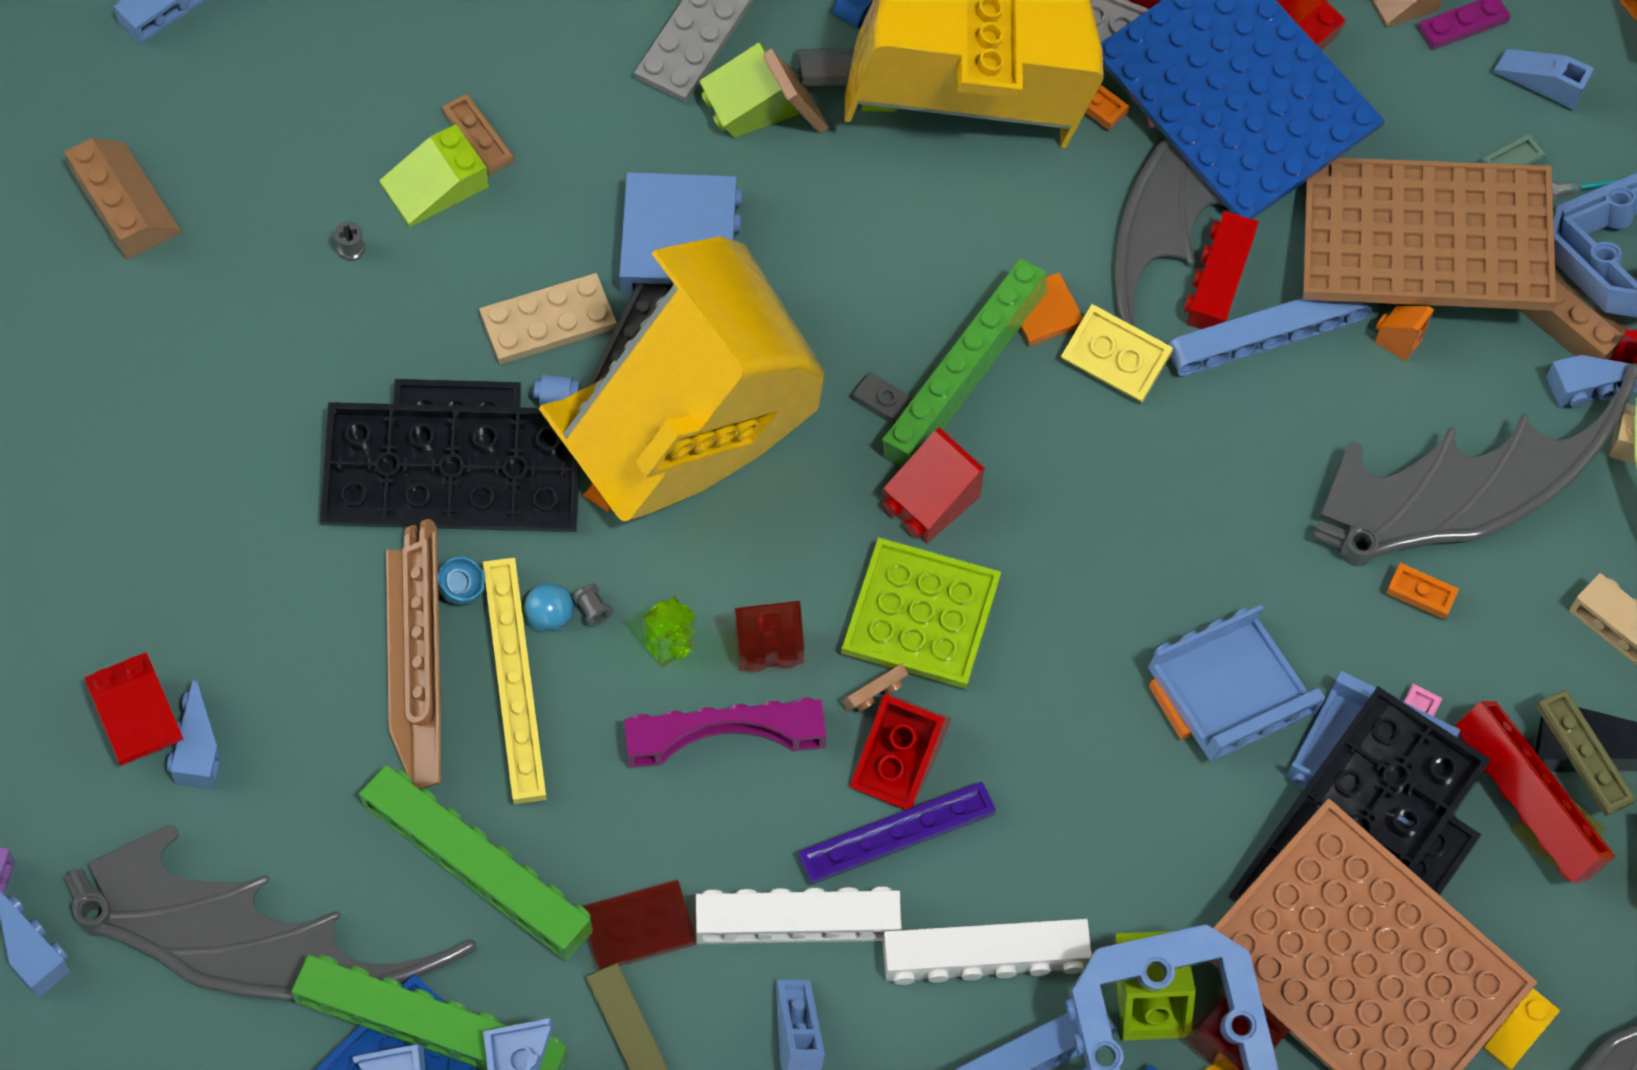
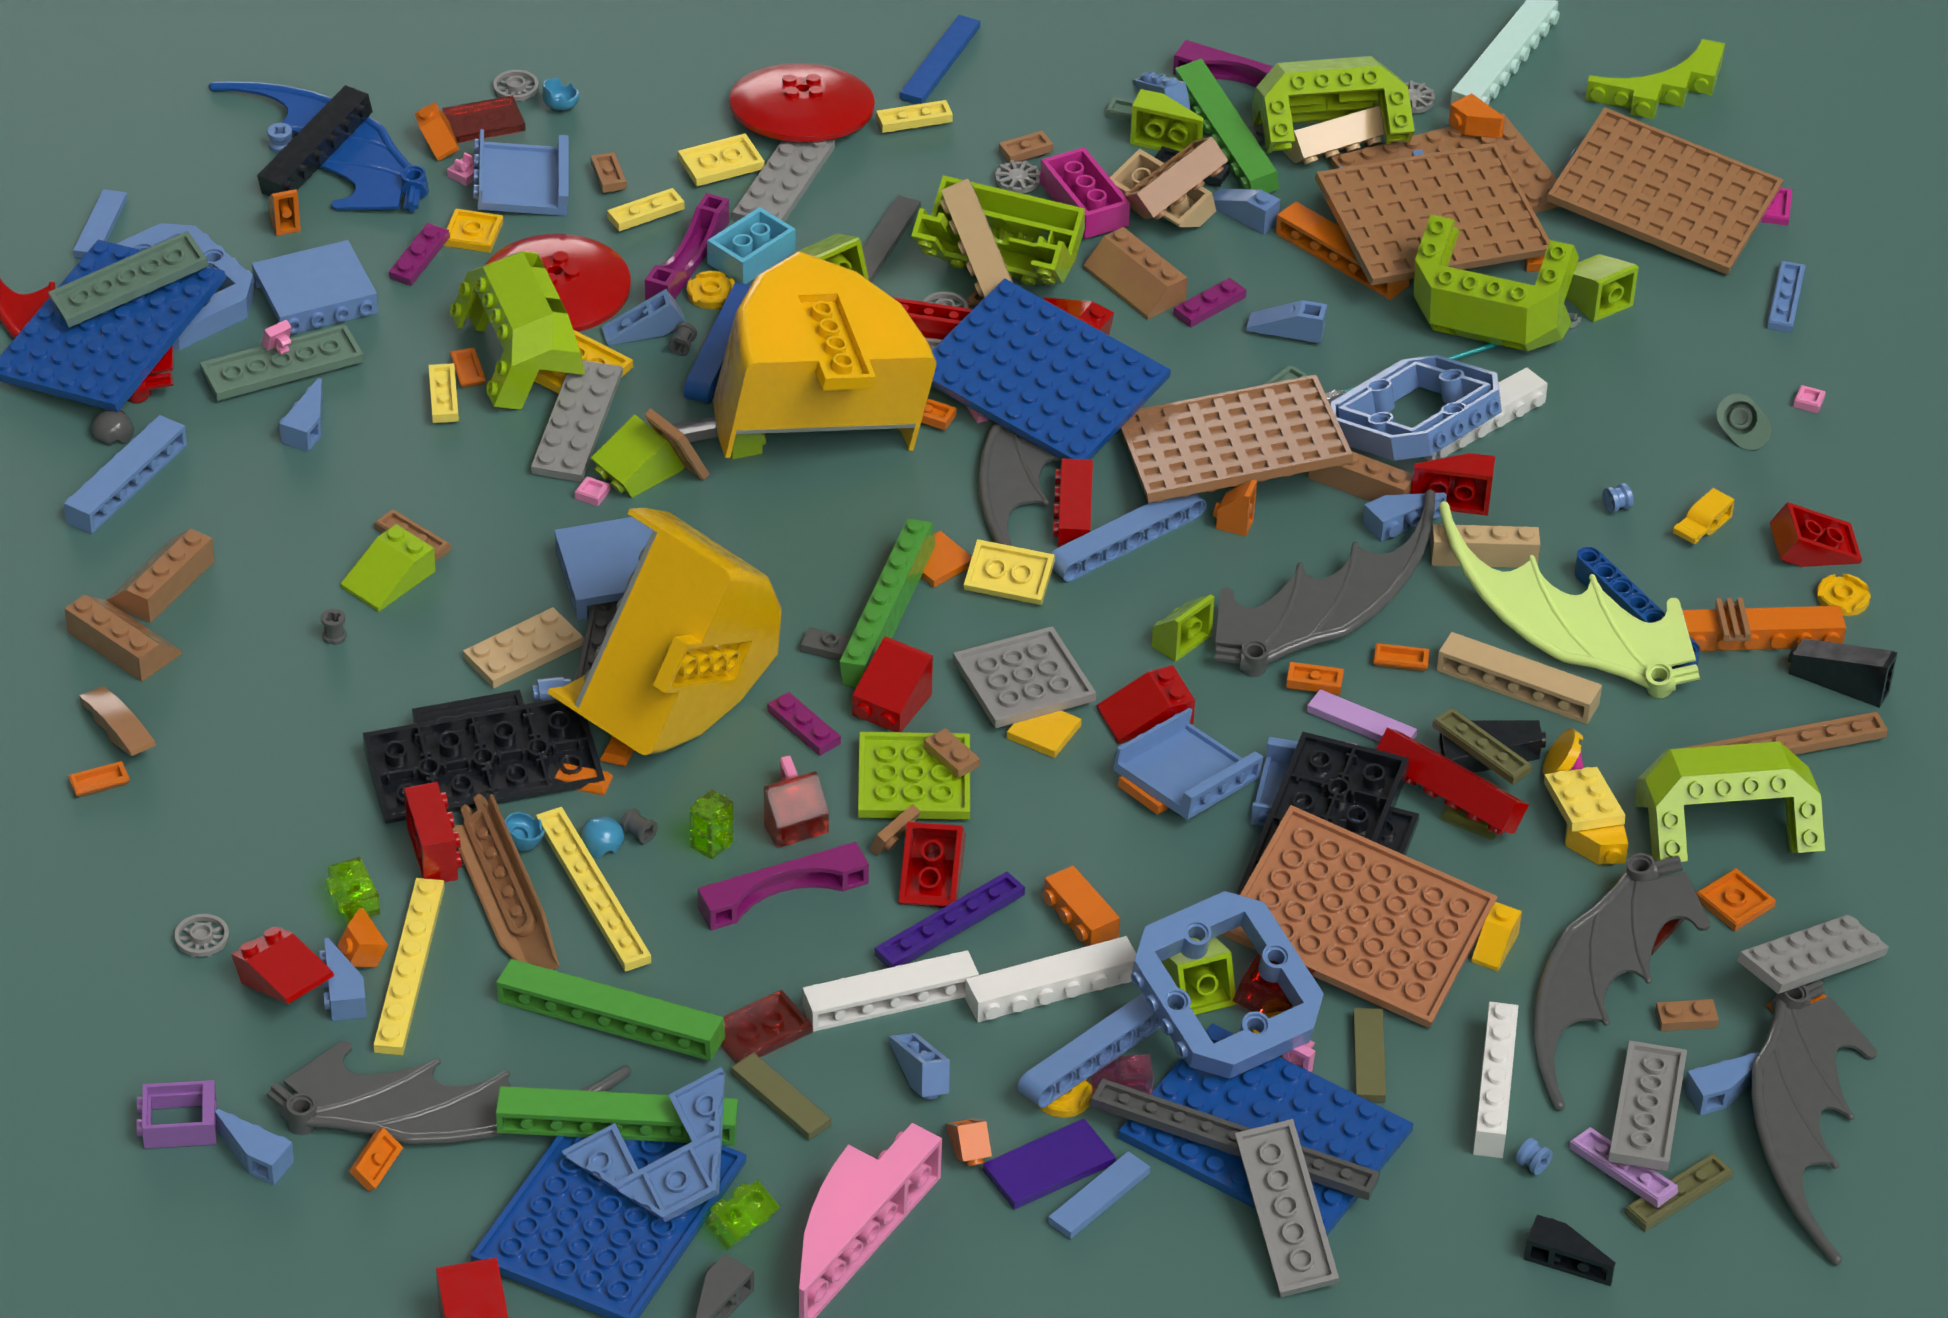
camera: 15 degrees left, 20 degrees down
none -> orange tile [68,761,130,797]
none -> medium nougat slope [79,686,156,756]
none -> medium nougat slope [106,528,215,623]
none -> light grey wheel [175,914,229,958]
none -> clear neon green brick [325,857,380,924]
none -> orange slope [337,908,388,967]
none -> orange plate [349,1127,404,1192]
none -> light yellow plate [374,878,445,1056]
none -> red brick [404,782,462,882]
none -> orange tile [555,763,613,796]
none -> bright pink tile [575,476,610,506]
none -> magenta plate [768,692,841,756]
none -> bright pink tile [780,756,798,796]
none -> medium nougat plate [924,728,980,778]
none -> light grey plate [953,626,1096,728]
none -> yellow tile [1007,711,1082,758]
none -> orange brick [1043,865,1120,946]
none -> red slope [1097,665,1195,744]
none -> lime slope [1152,594,1215,662]
none -> lavender tile [1307,689,1417,742]
none -> orange tile [1374,643,1430,672]

